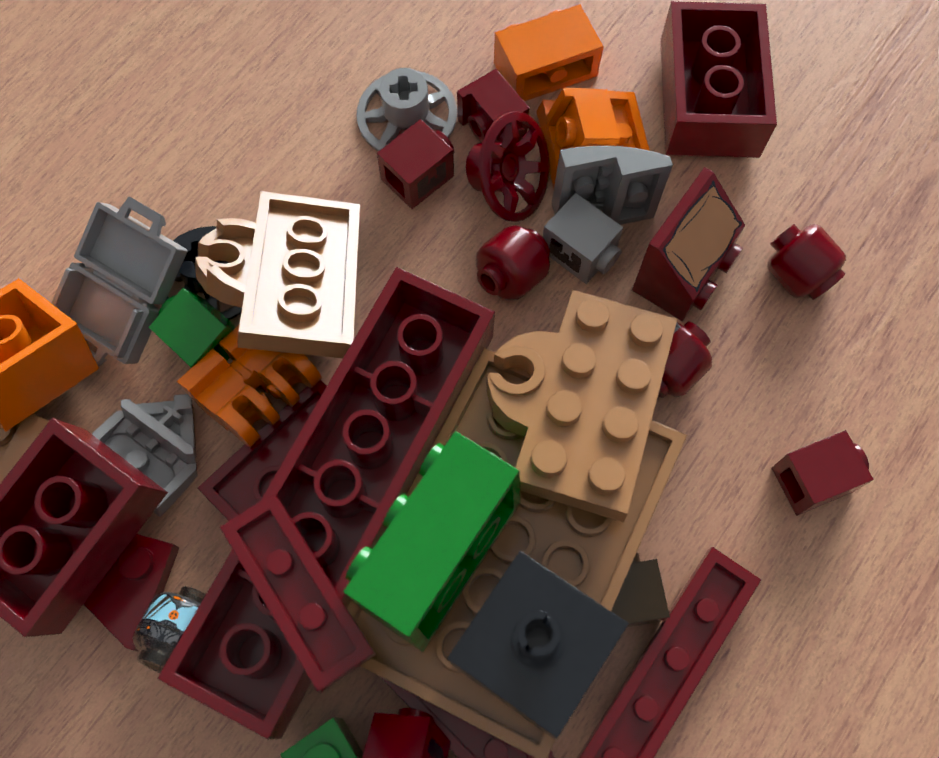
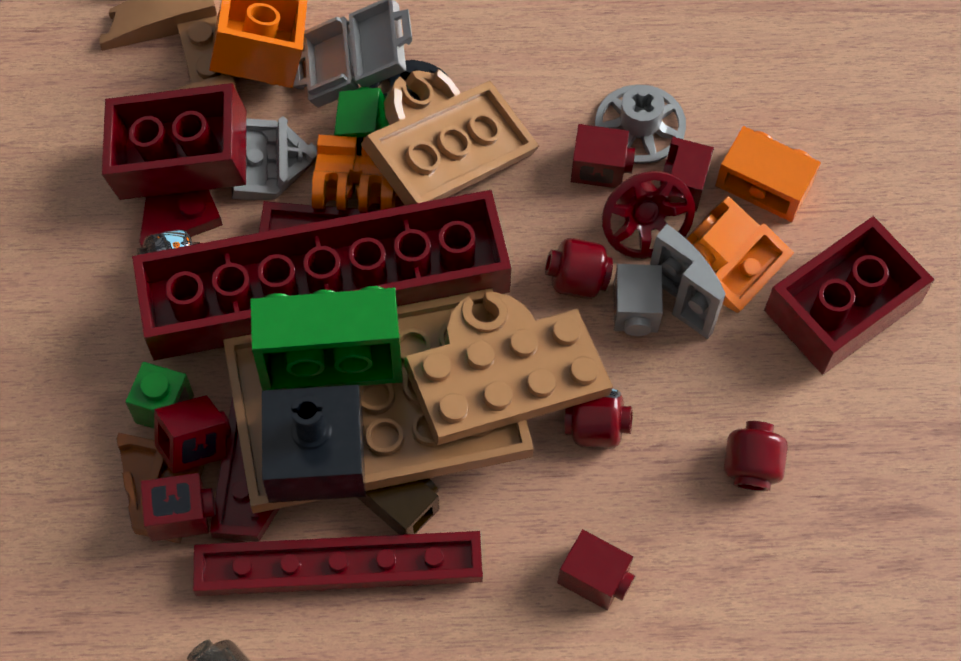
camera: 50 degrees right, 5 degrees down
dark red plate [219,493,376,693] -> none
slope [632,167,745,321] -> none

